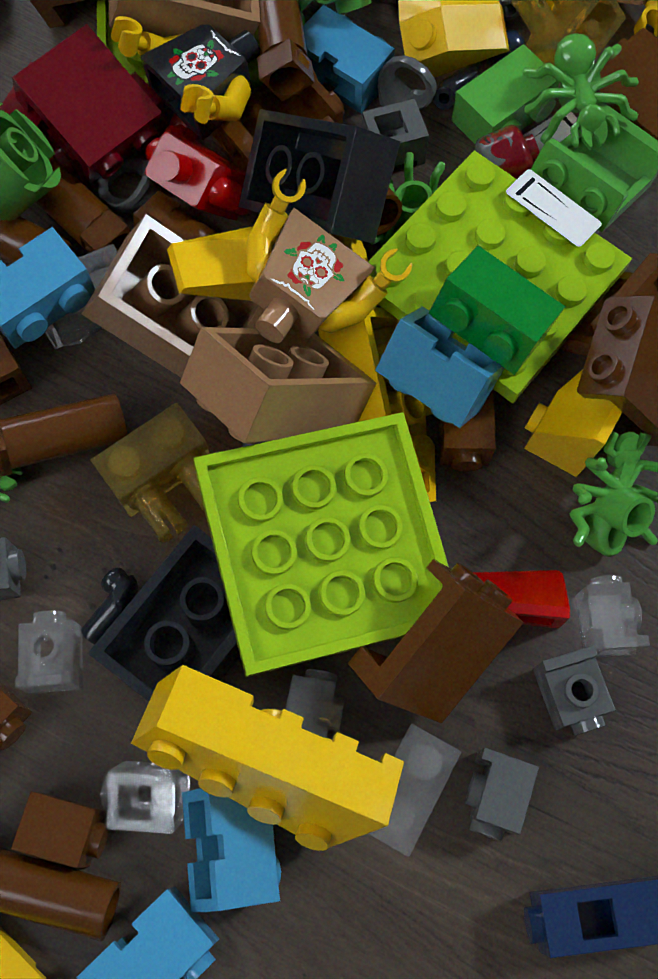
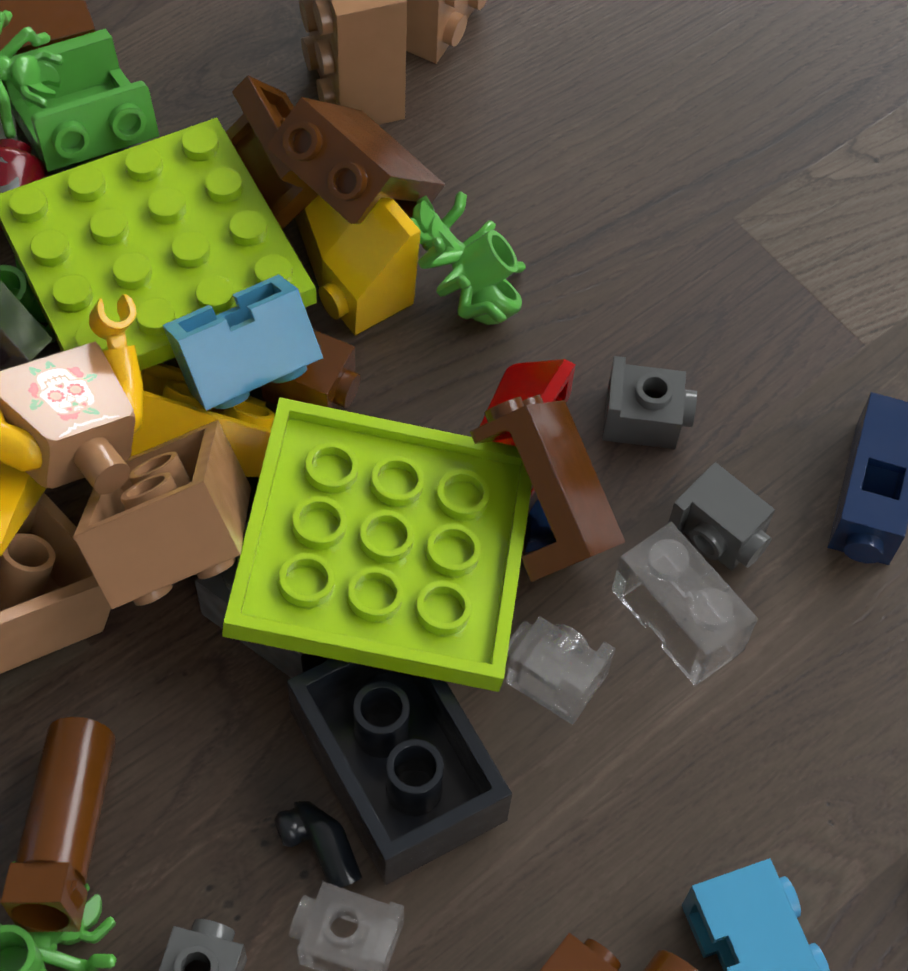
camera: 70 degrees left, 10 degrees down
clear yellow brick [91,402,210,543] -> none
clear brick [101,761,190,834] -> none
yellow wedge [131,665,404,851] -> none
dark azure brick [182,788,281,912] -> none
green brick [428,245,566,375] -> none
white sticker [506,169,602,247] -> none
clear brick [575,575,650,657] -> none

